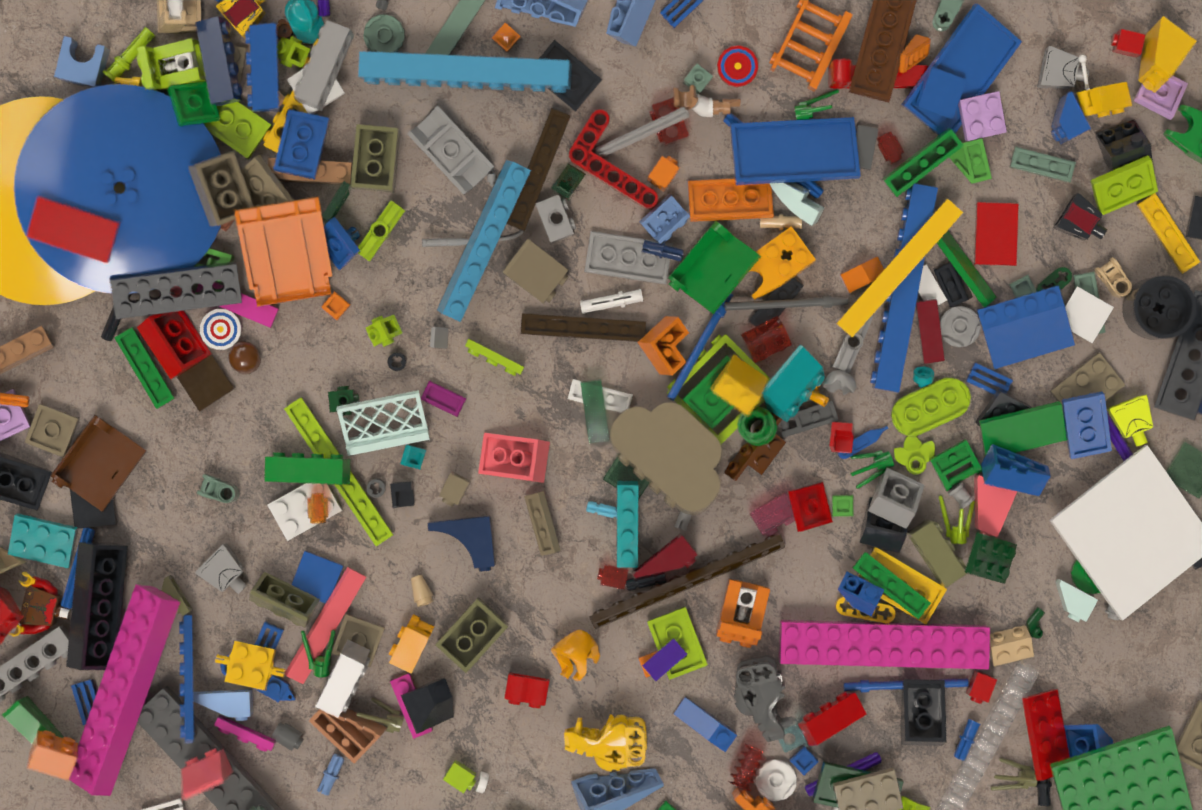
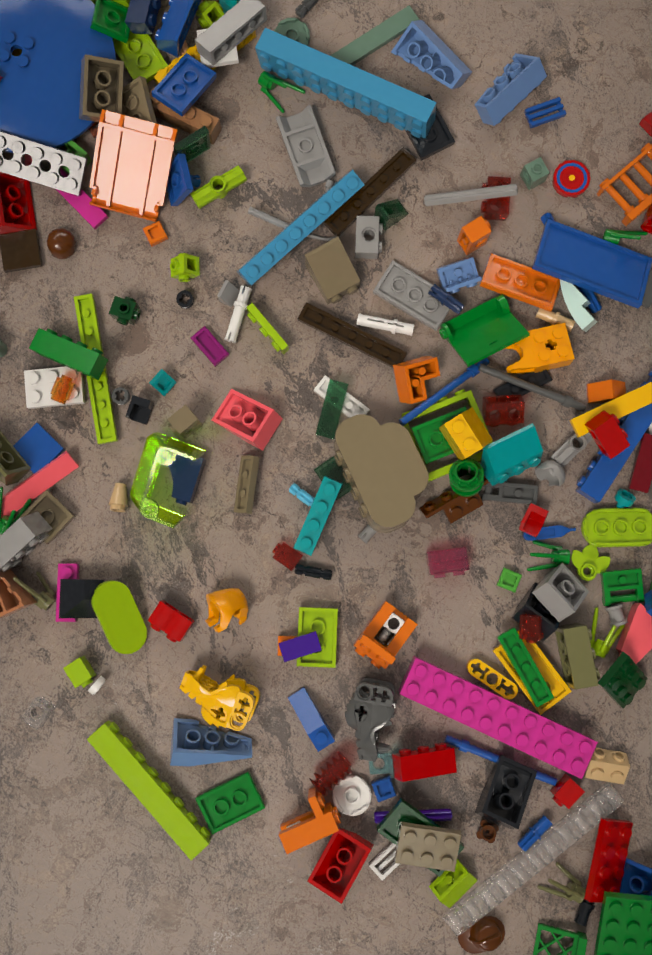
camera: 25 degrees right, 5 degrees down
tile [200,309,242,350] -> none
light aqua fence [337,390,430,456] -> none
olive brick [351,124,400,193] -> none
light orange hinge [389,614,435,673] -> none
olive brick [435,597,509,673] -> none
orange tile [492,23,521,53] -> none
red beam [569,110,658,209] -> none
dark brown plate [589,534,785,629] -> none
dark red slope [632,533,698,578] -> none
medium nougat piece [673,85,741,117] -> none
red tile [788,482,833,532] -> none
light orange arm [809,386,829,407] -> none
blue slope [838,572,884,616] -> none
dark green arm [1026,607,1045,639] -> none
none -> lime tile [91,580,147,654]
none -> clear neon green windscreen [130,432,205,529]
none -> white pin [224,285,252,343]
none -> green plant [258,71,305,113]
none -> reddish brown plate [476,820,499,843]
none -> clear red bracket [519,614,544,643]
none -> red brick [584,410,630,459]

